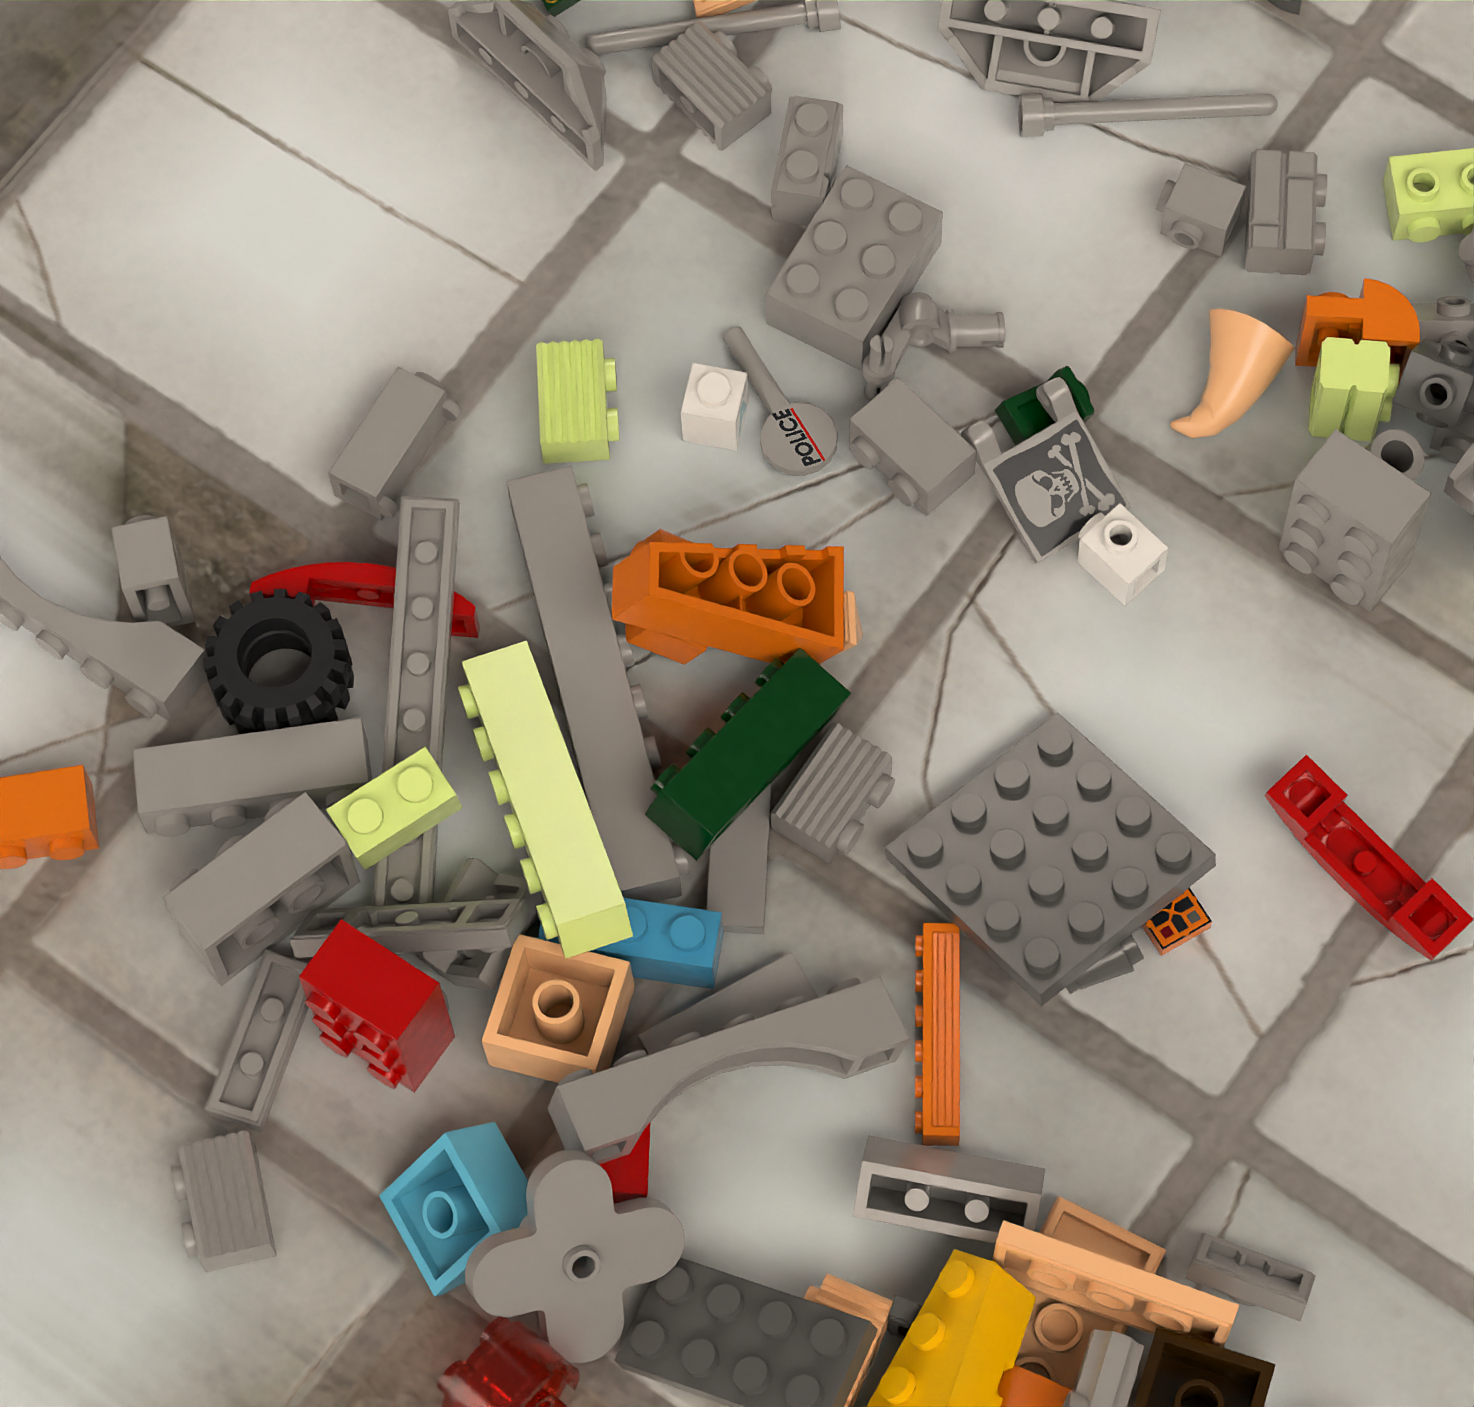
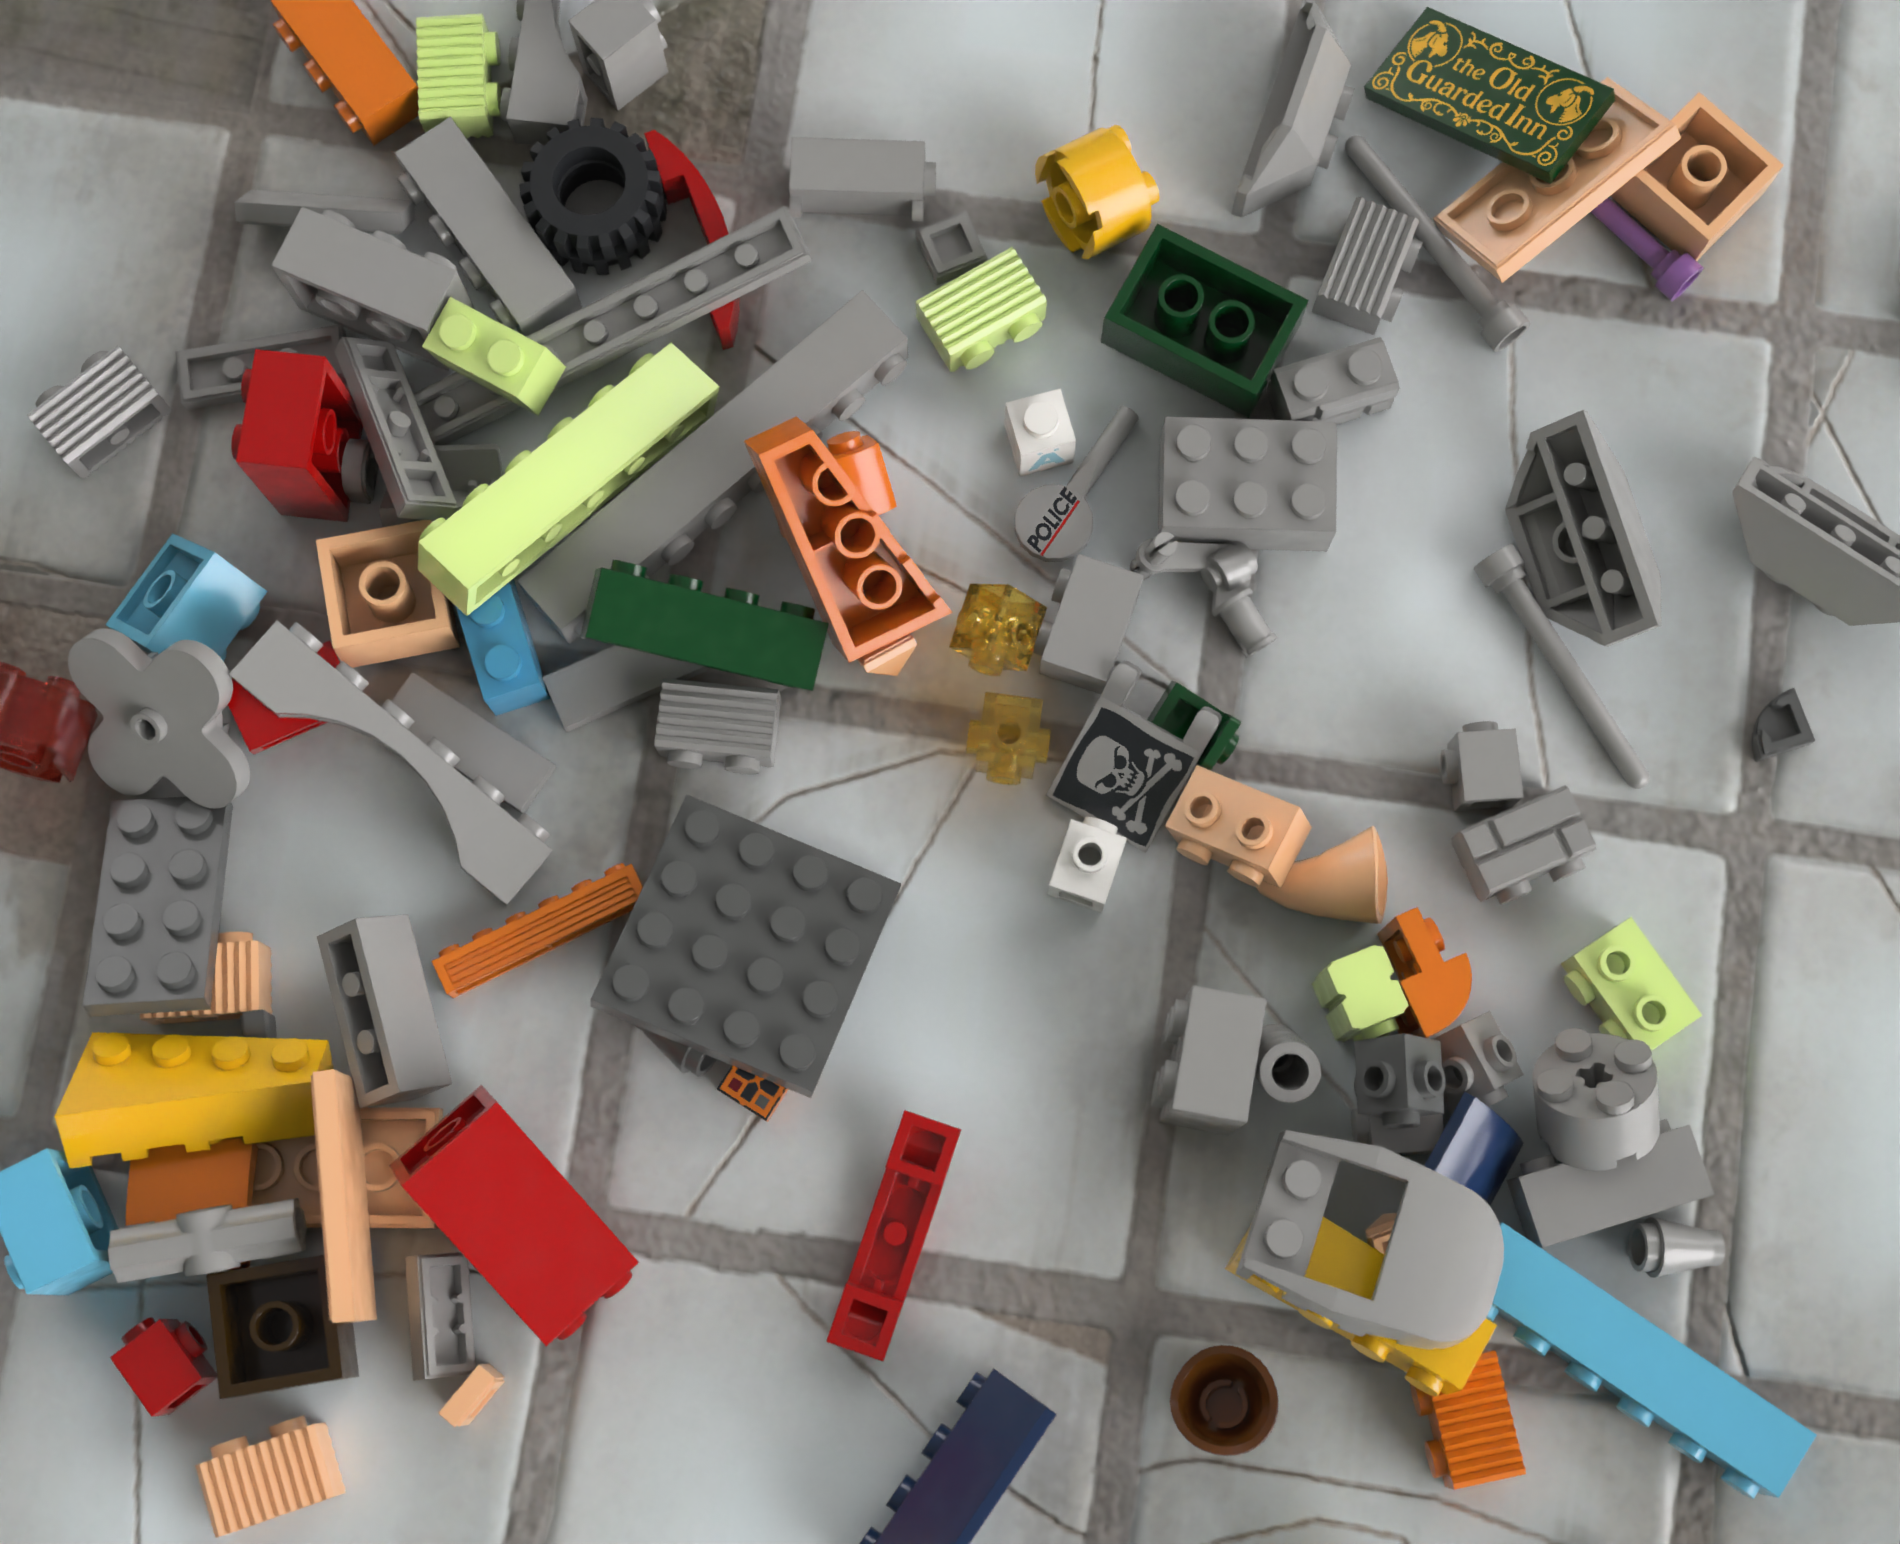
camera: 60 degrees right, 10 degrees up
none -> light grey tile [235,190,415,234]
none -> red slope [389,1085,639,1347]
none -> yellowish green brick [416,14,501,139]
none -> light nougat tile [438,1363,505,1427]
none -> light grey tile [915,211,988,286]
none -> clear yellow brick [949,584,1047,677]
none -> clear yellow brick [966,692,1051,785]
none -> yellow brick [1035,125,1160,260]
none -> dark green brick [1101,224,1309,418]
none -> light nougat brick [1165,765,1312,888]

